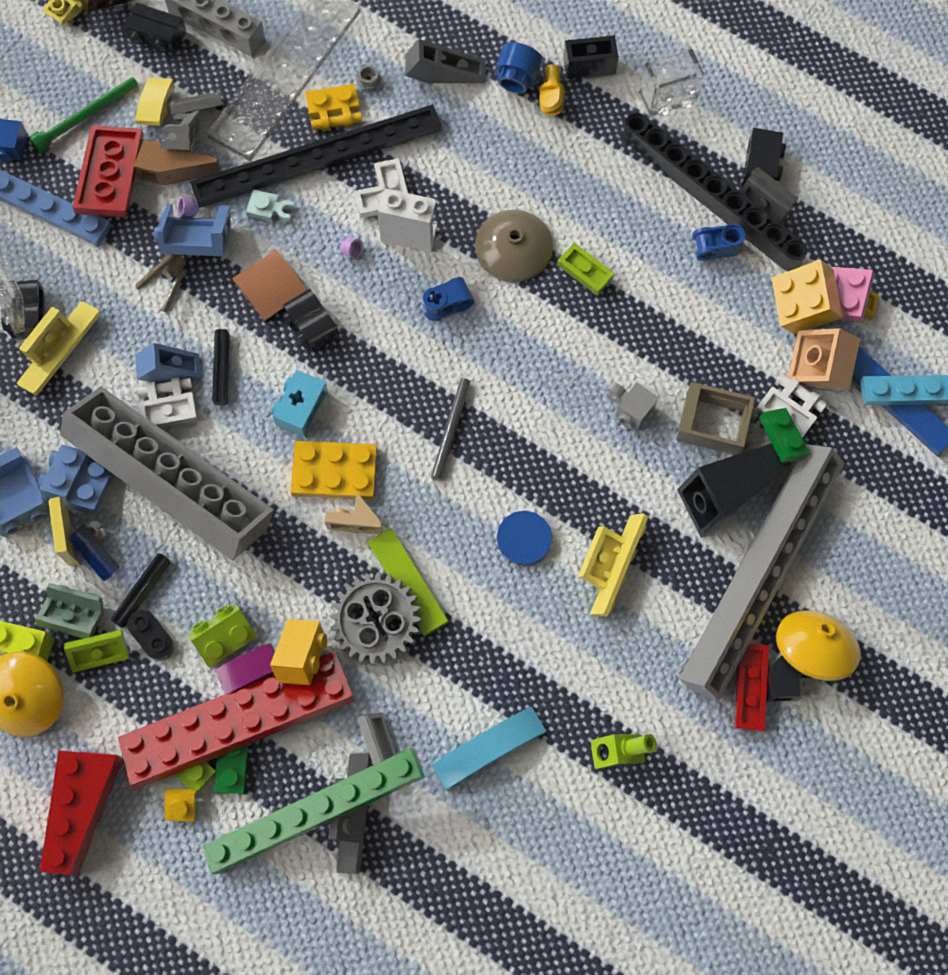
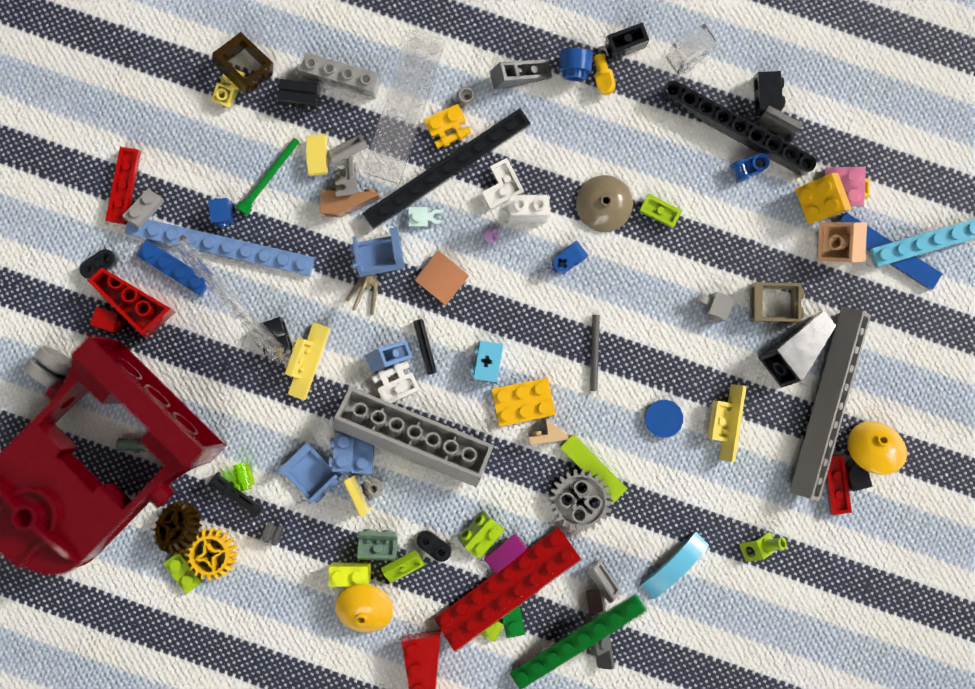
camera: 10 degrees left, 15 degrees up
clear blue tile [68,524,120,581] -> none
red plate [72,125,144,217] -> none
black axle [111,553,171,628] -> none
yellow plate [165,788,197,822] -> none
lavender hinge [178,196,199,218] -> none
yellow brick [270,619,328,685] -> none
black brick [282,289,340,353] -> none
white plate [756,373,827,438] -> none
green plate [759,407,810,463] -> none

